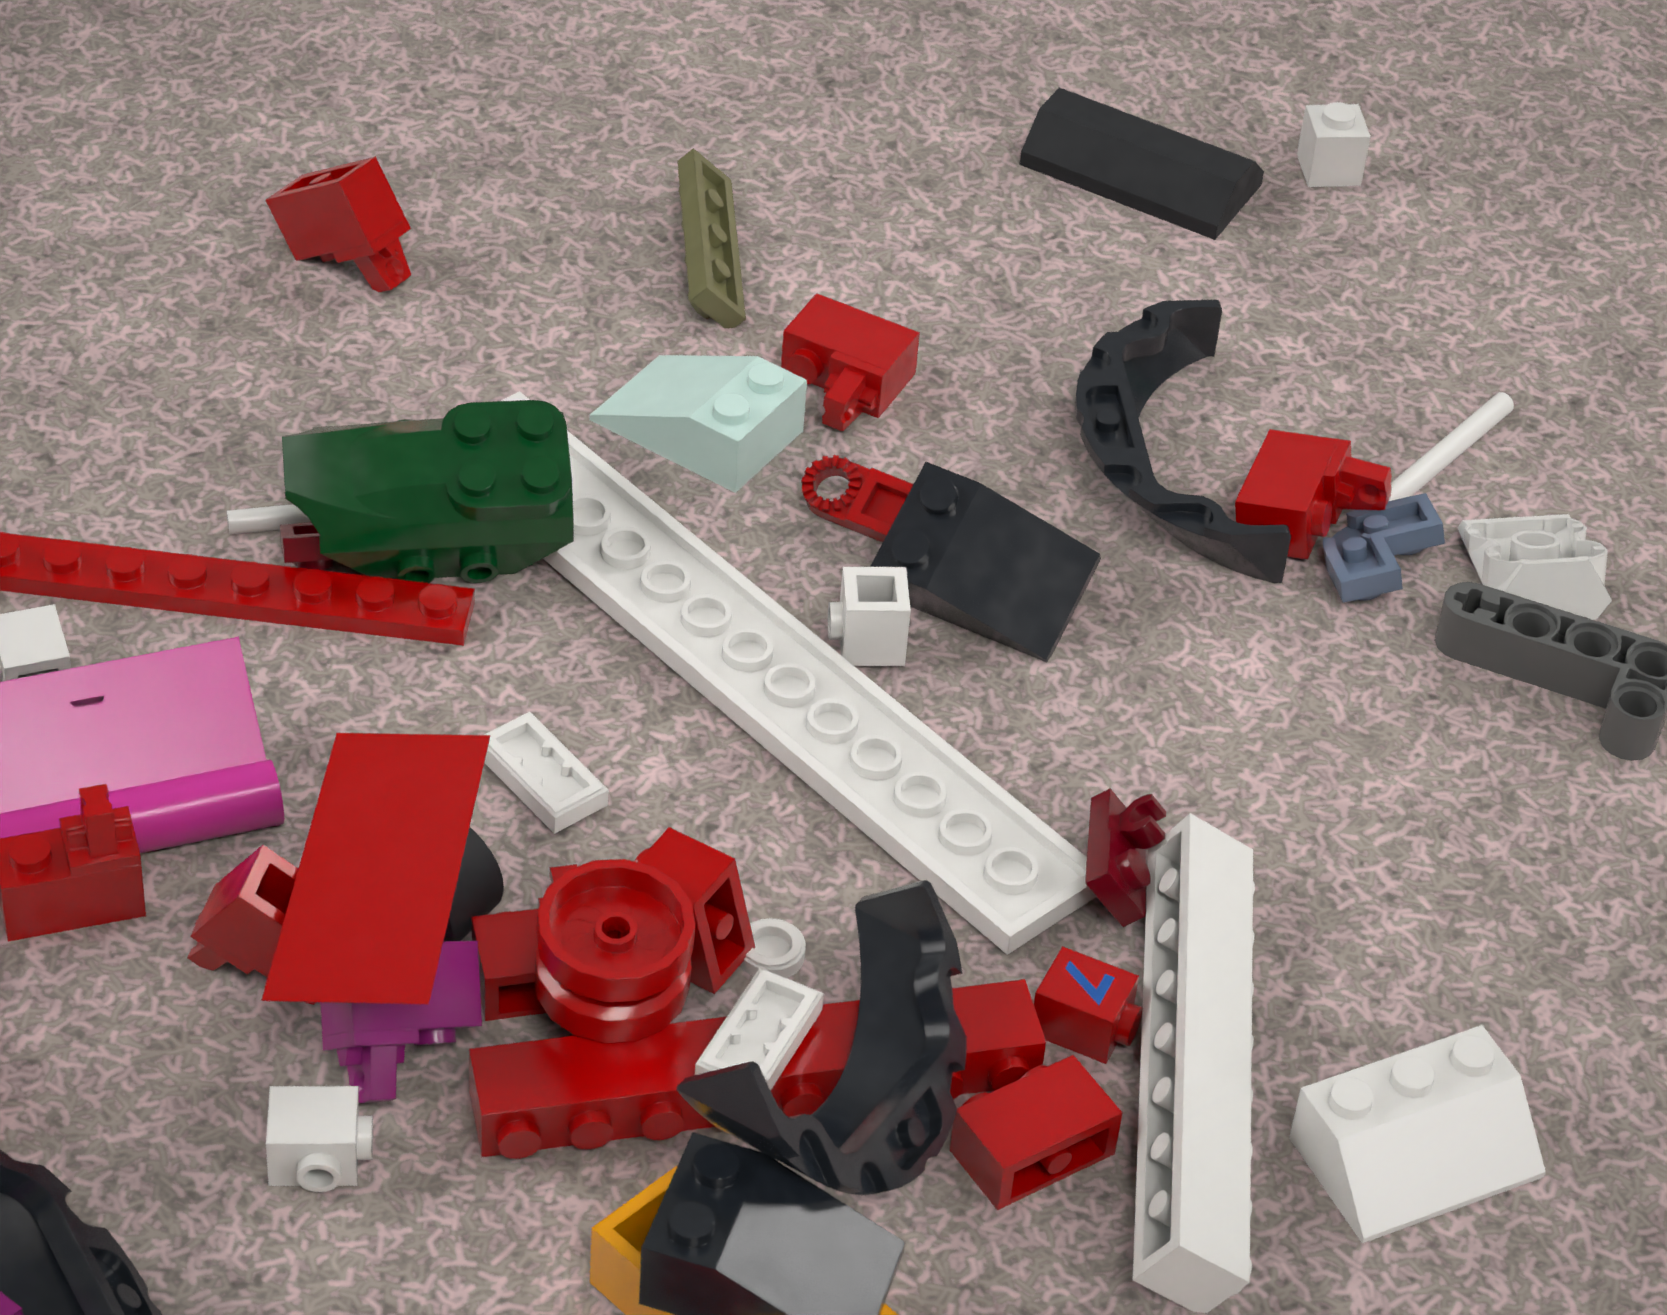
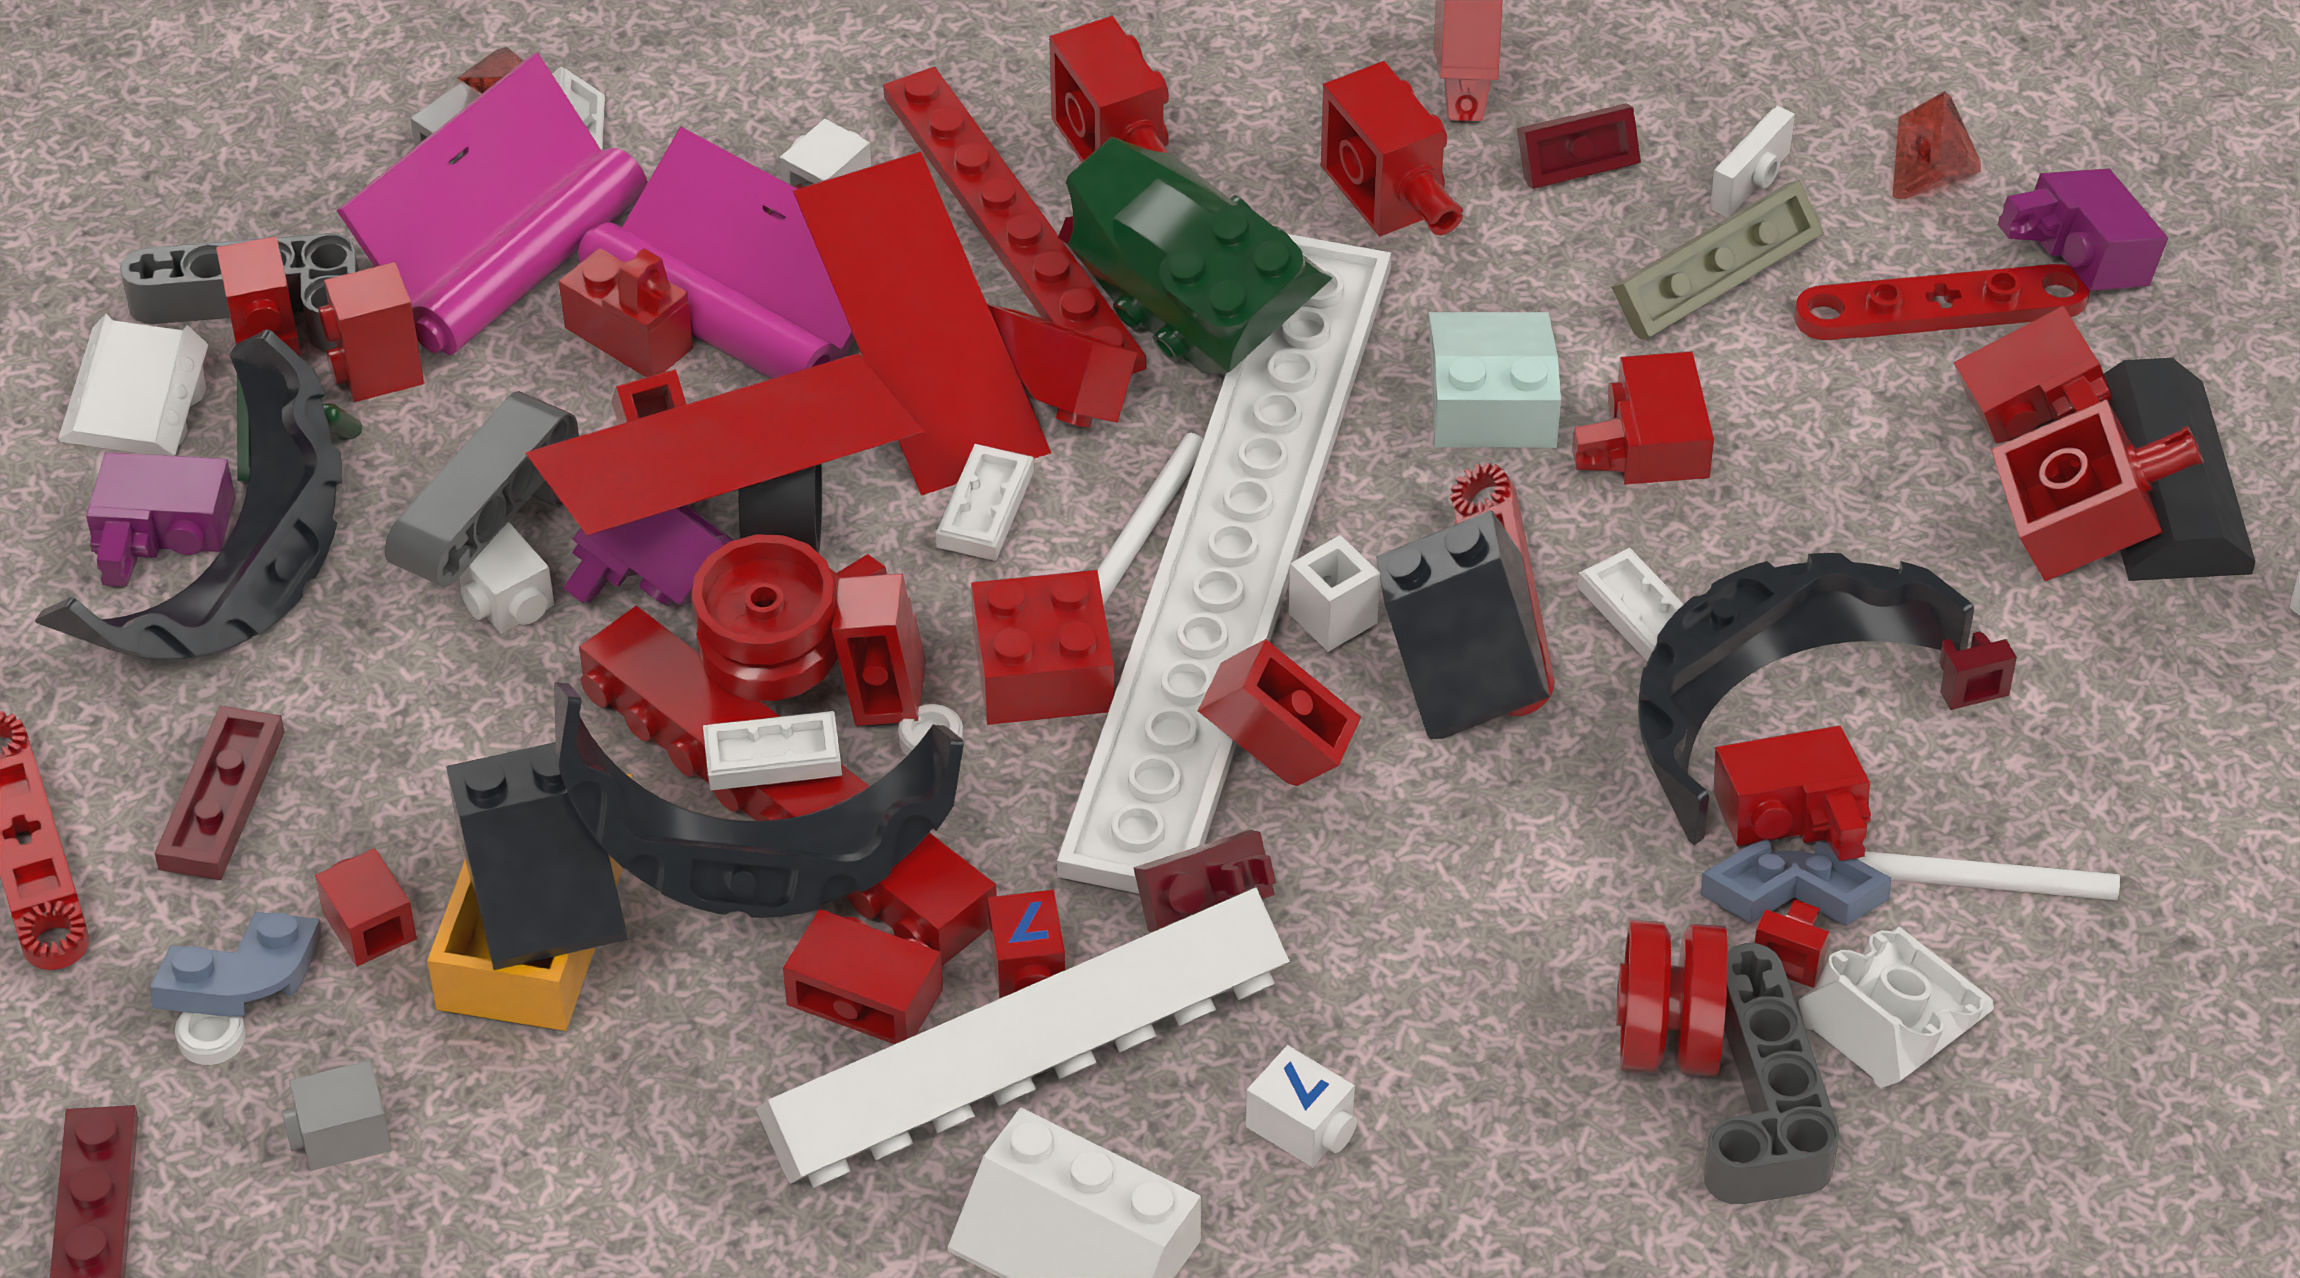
camera: 60 degrees right, 5 degrees up
none -> beam [385,391,579,587]
none -> red sticker [793,151,1051,496]
none -> red brick [971,570,1114,725]
none -> red slope [987,303,1138,428]
none -> red brick [1049,15,1169,162]
none -> white bar [1097,433,1203,605]
none -> red brick [1197,639,1361,786]
none -> white brick [1246,1045,1357,1168]
none -> red brick [1320,61,1463,237]
none -> dark red plate [1517,103,1641,189]
none -> white plate [1578,548,1684,662]
none -> red wheel [1616,920,1728,1076]
none -> white plate [1710,106,1795,217]
none -> red tile [1754,900,1829,988]
none -> red piece [1794,264,2090,340]
none -> clear red slope [1892,91,1981,199]
none -> dark red tile [1939,631,2017,710]
none -> red hinge [1953,306,2112,444]
none -> red brick [1991,399,2204,581]
none -> magenta hinge [1997,168,2168,291]

